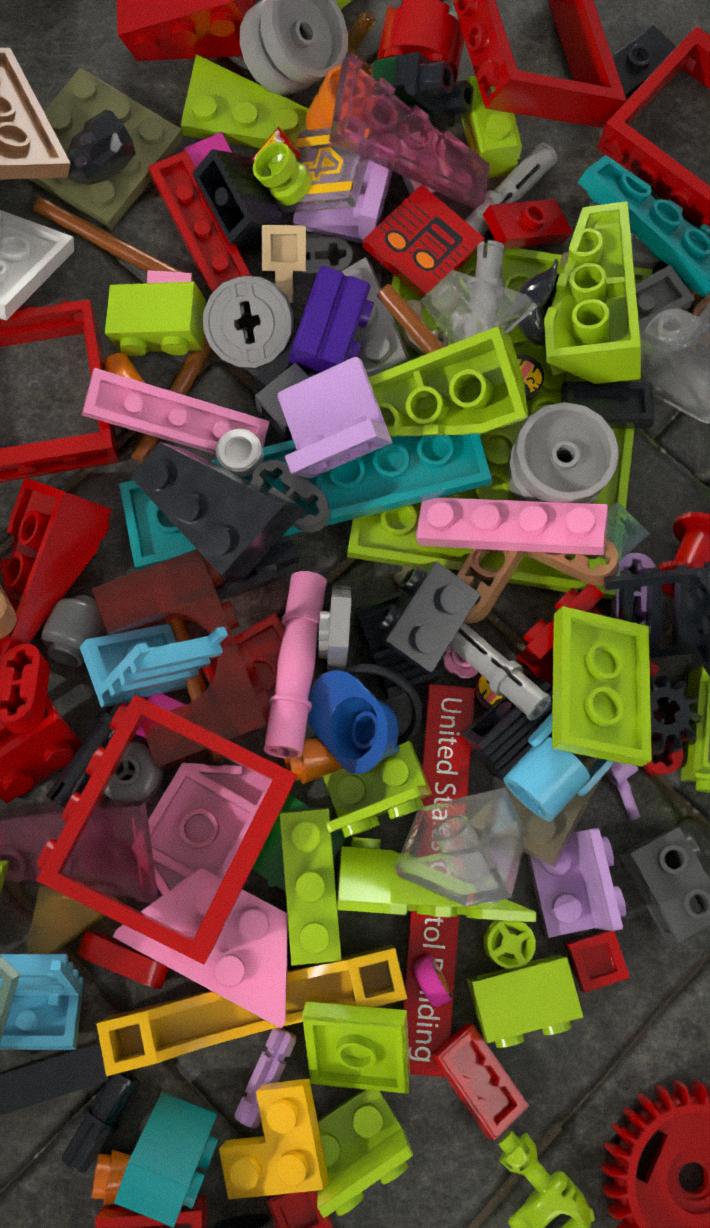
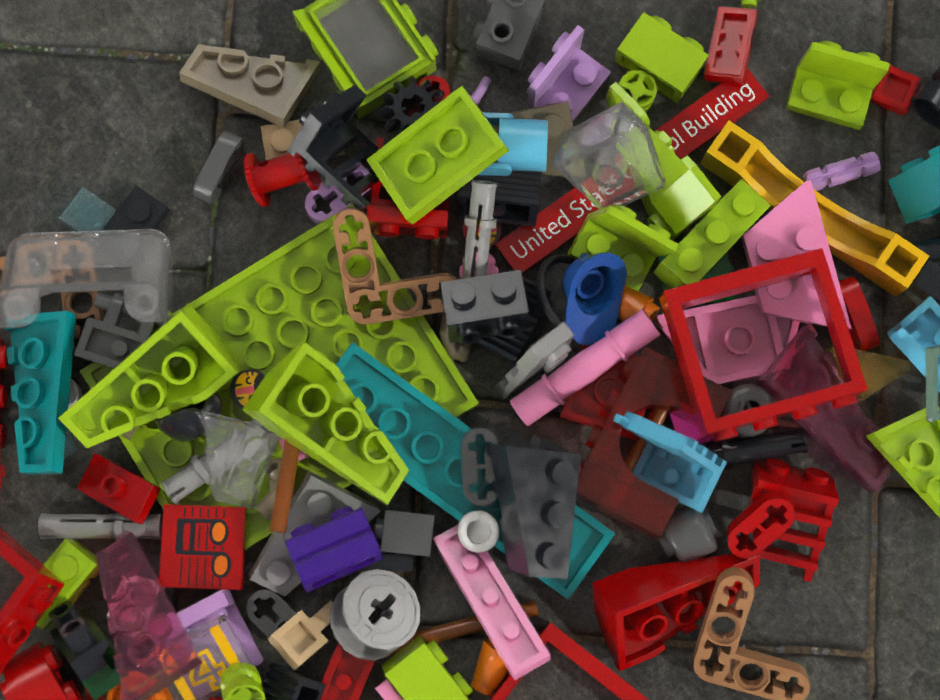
camera: 125 degrees left, 5 degrees up
yellow plate [219,1078,329,1200] -> none
lavender bracket [277,357,392,479] -> none
lime plate [302,1001,411,1093] -> none
dark pink tile [413,953,453,1008] -> none
bright pink plate [416,498,608,555] -> none
light grey wheel [506,402,619,504] -> none
black tile [561,381,655,428] -> none
red plate [565,930,630,993] -> none
clear light blue plate [601,501,650,562] -> none

